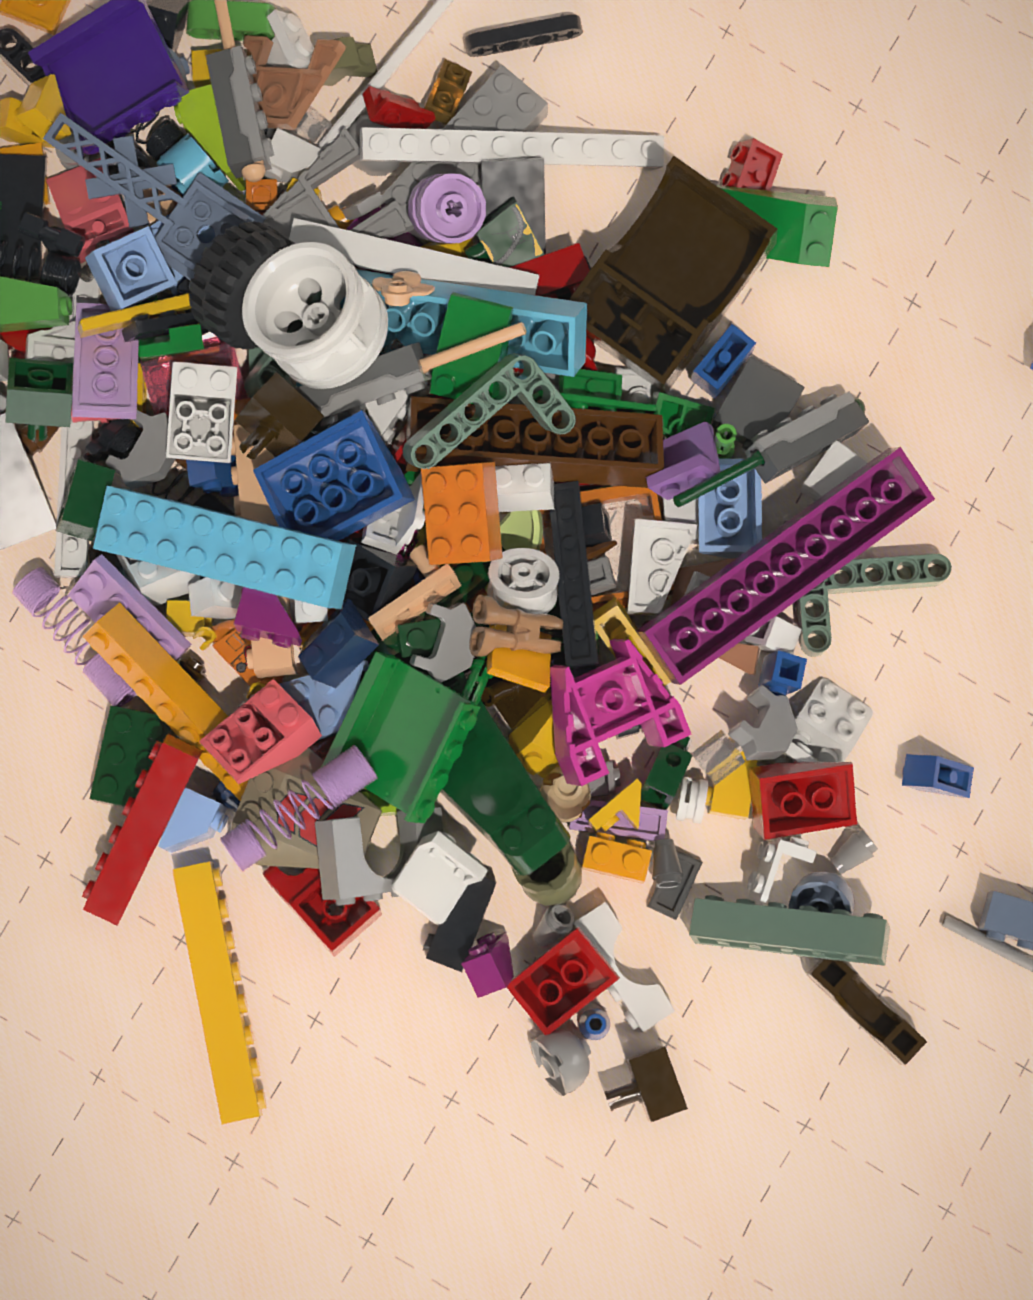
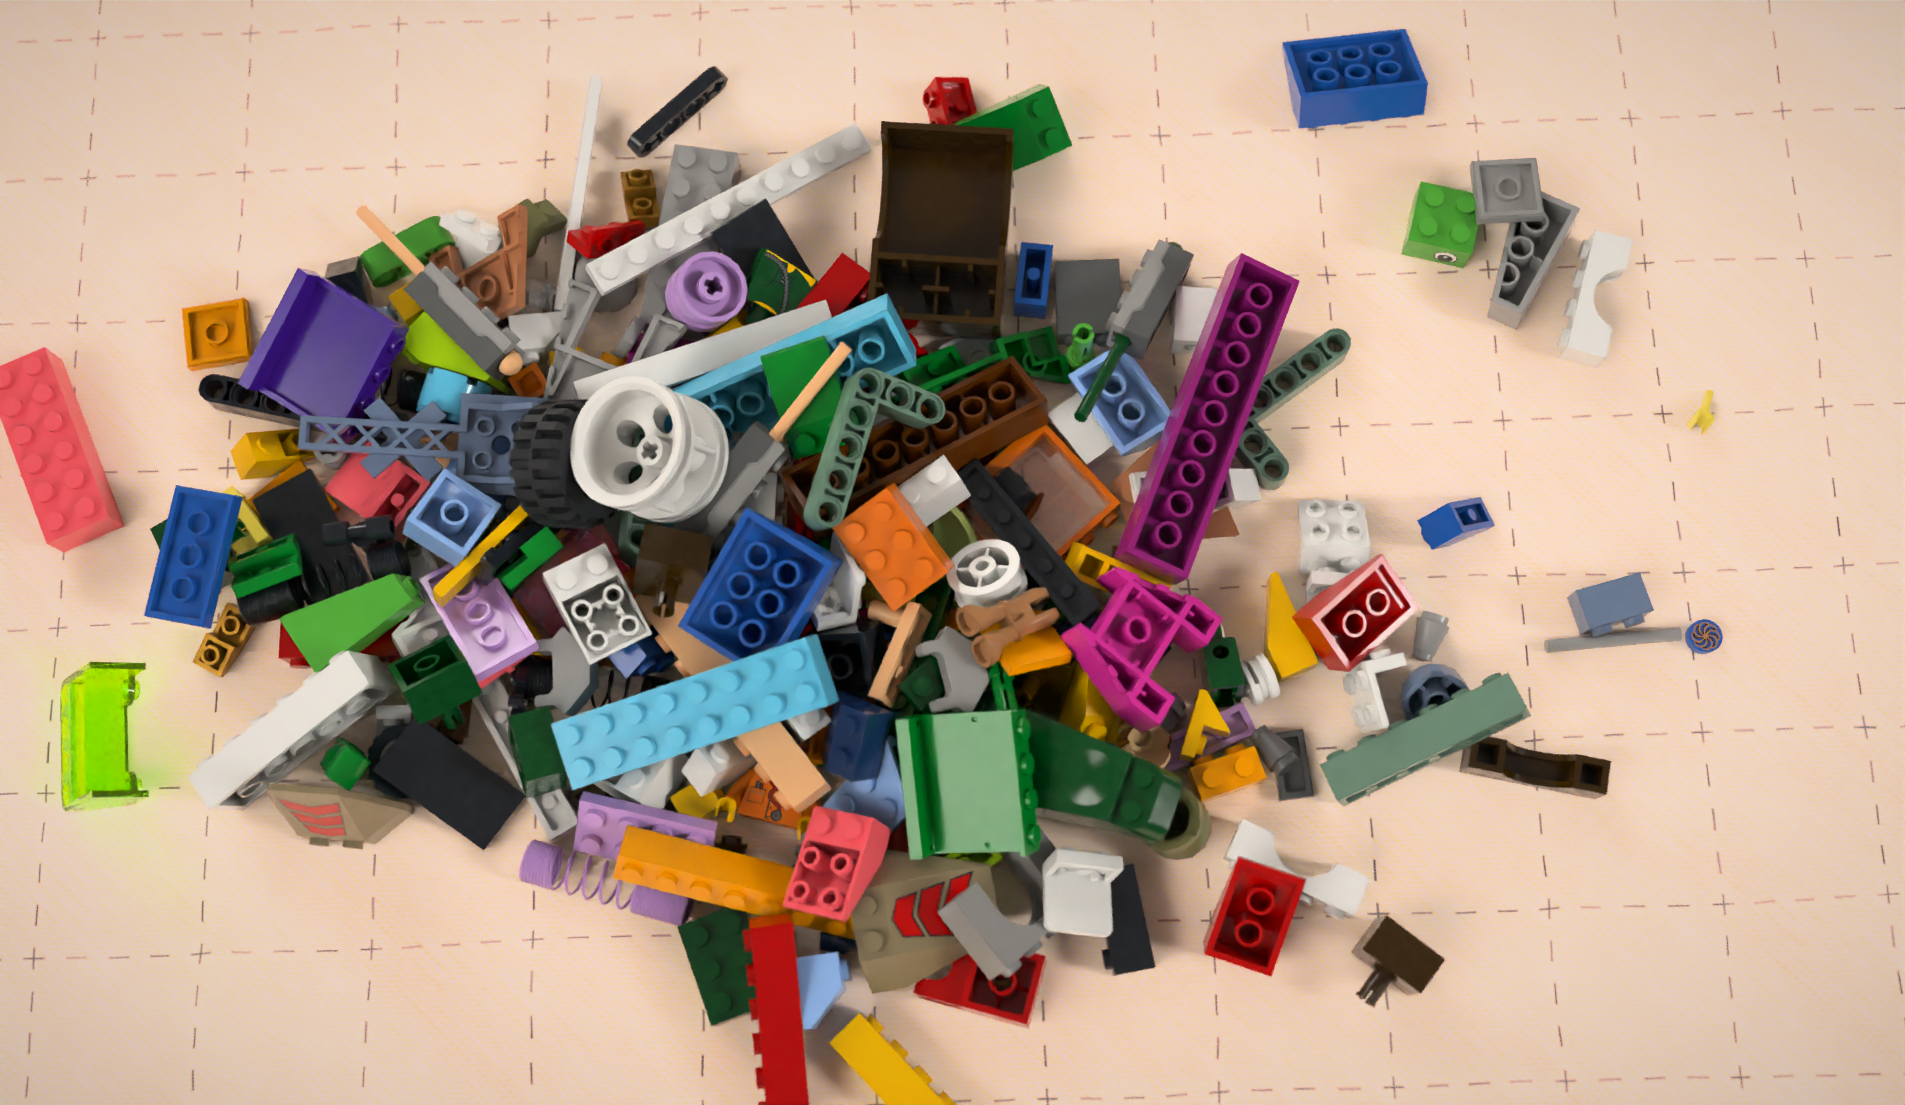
camera: 25 degrees left, 5 degrees down
yellow slope [16,74,71,144] -> none
lavender piece [220,745,378,872] -> none
magenta slope [234,587,302,648] -> none
light nougat plate [372,271,435,306] -> none
magenta slope [461,932,514,998] -> none
light grey cylinder [530,1029,591,1096] -> none
light grey cone [533,904,574,947] -> none
blue cone [579,1008,611,1040] -> none
light grey tile [588,556,616,595] -> none
white wing [627,518,698,616] -> none
medium lavender bracket [646,422,721,500] -> none
clear brick [691,730,745,785] -> none
light grey piece [728,685,798,760] -> none
blue brick [758,650,807,696] -> none

